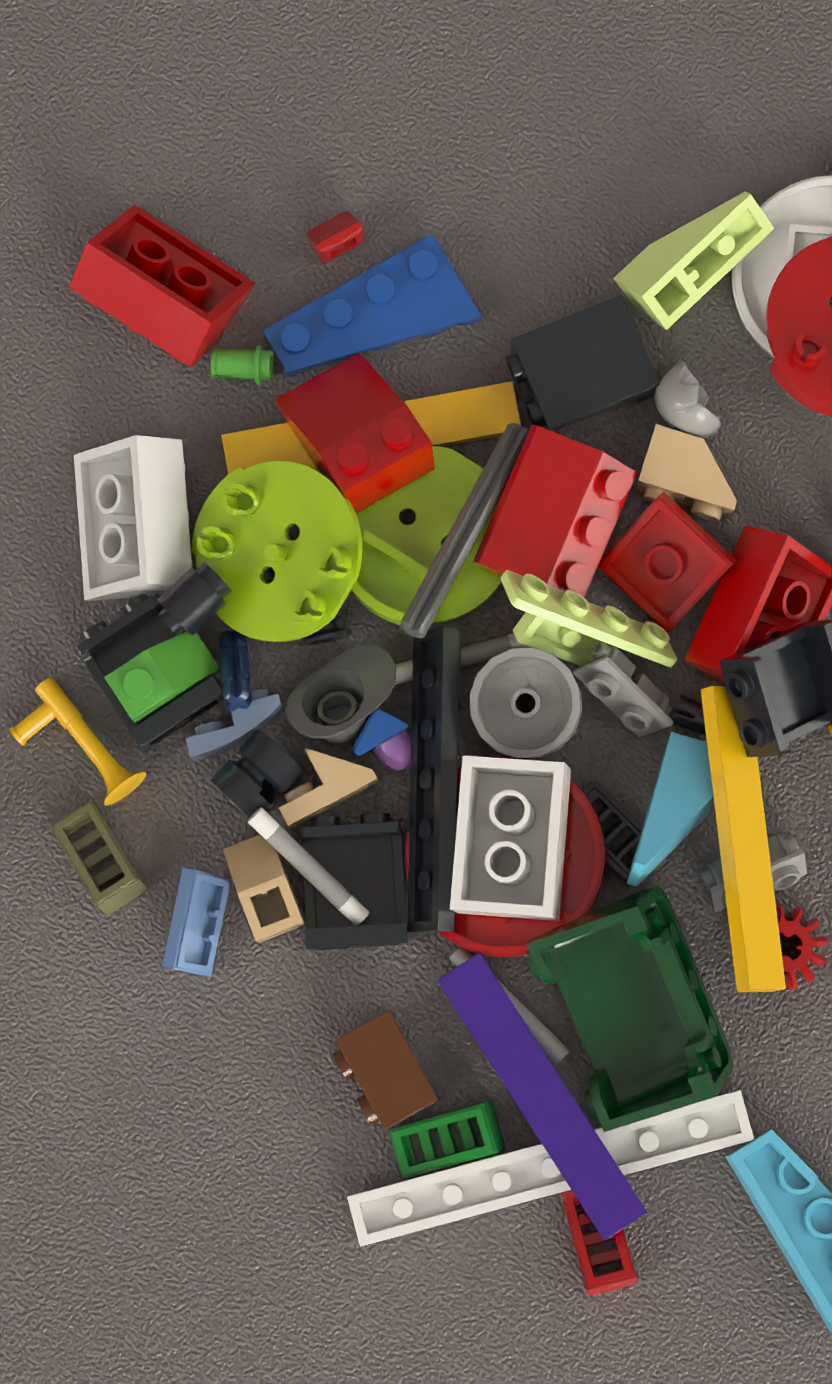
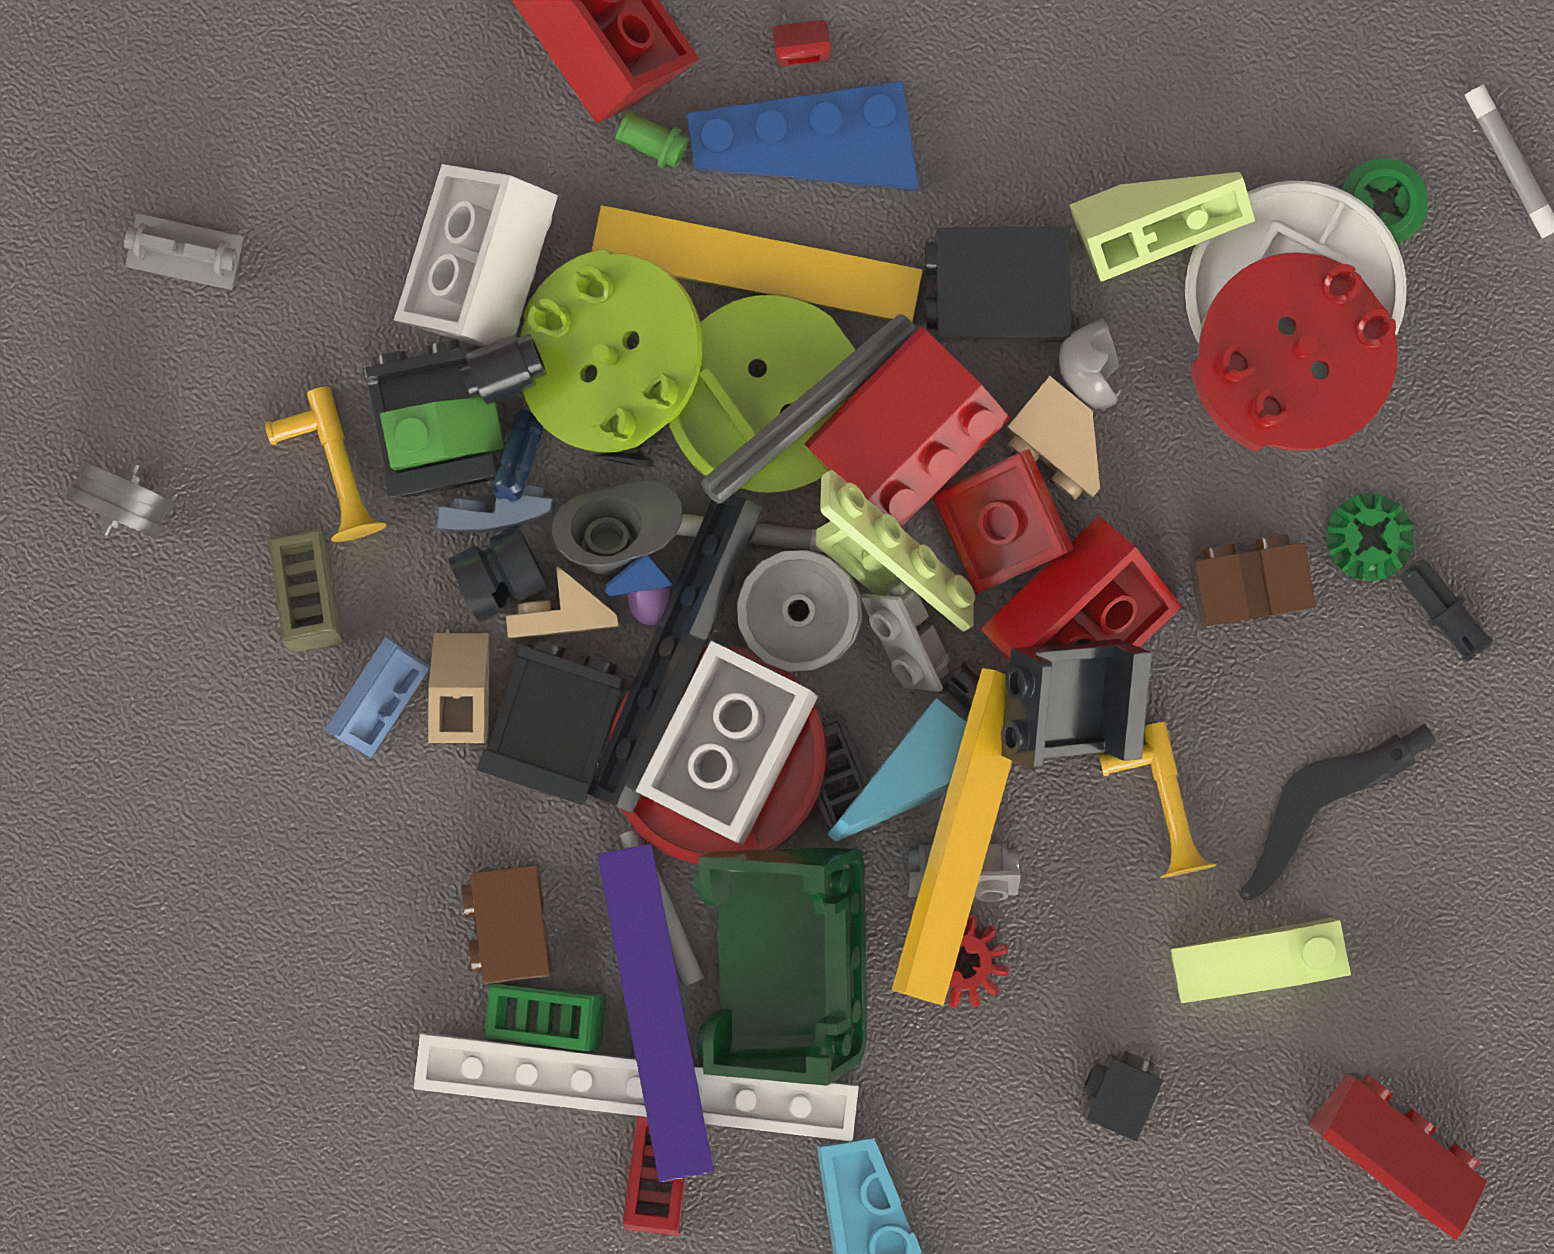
camera: 15 degrees right, 5 degrees up
light grey bar [247,807,369,926] -> none
red slope [274,353,435,513] -> none

